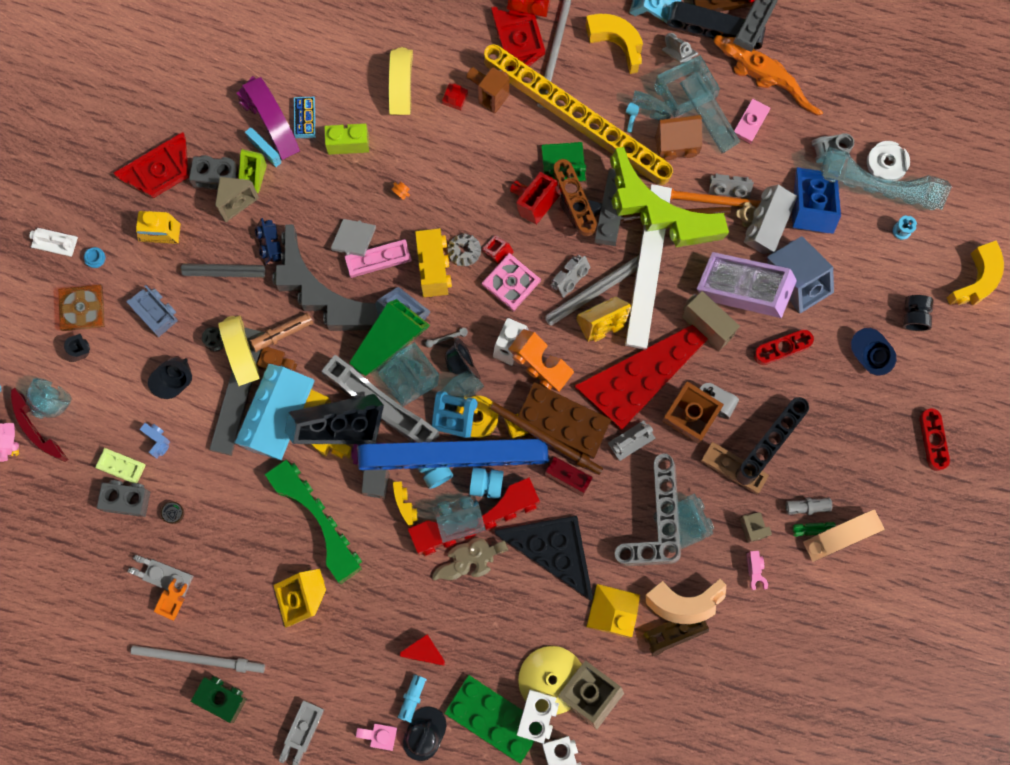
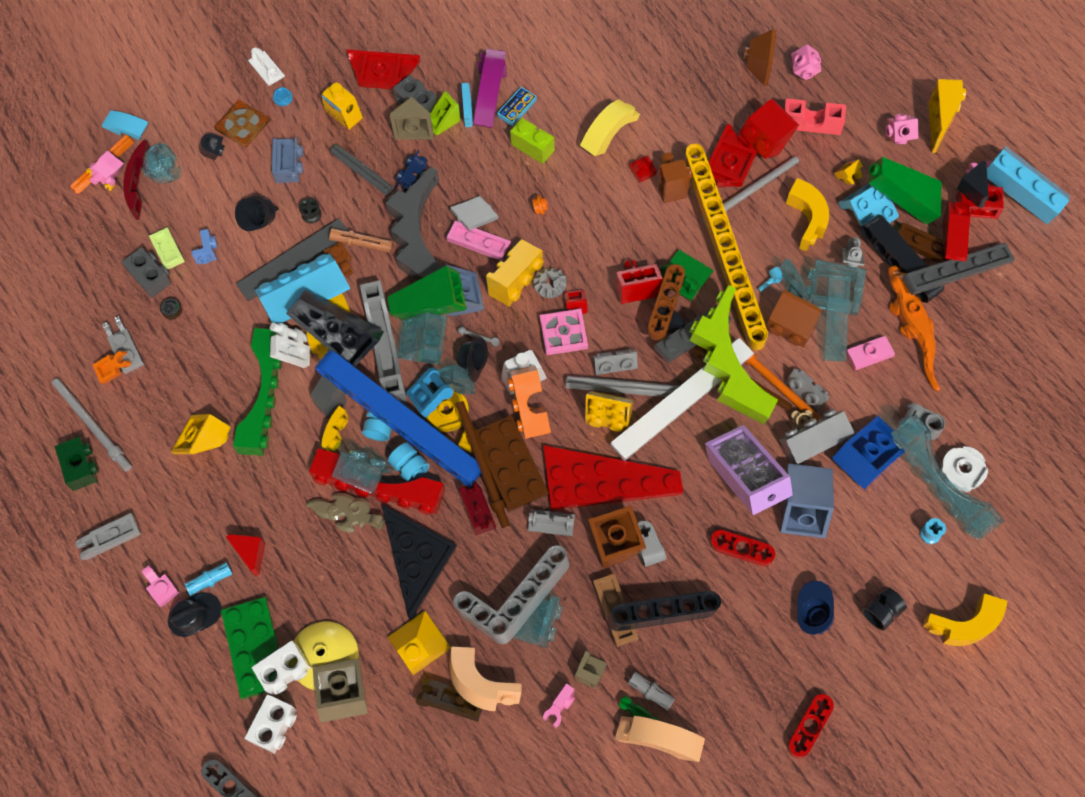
camera: 45 degrees right, 10 degrees down
light yellow arch [218,316,260,386] -> none
dark tan brick [682,291,740,352] -> none
none -> white plate [270,323,310,368]

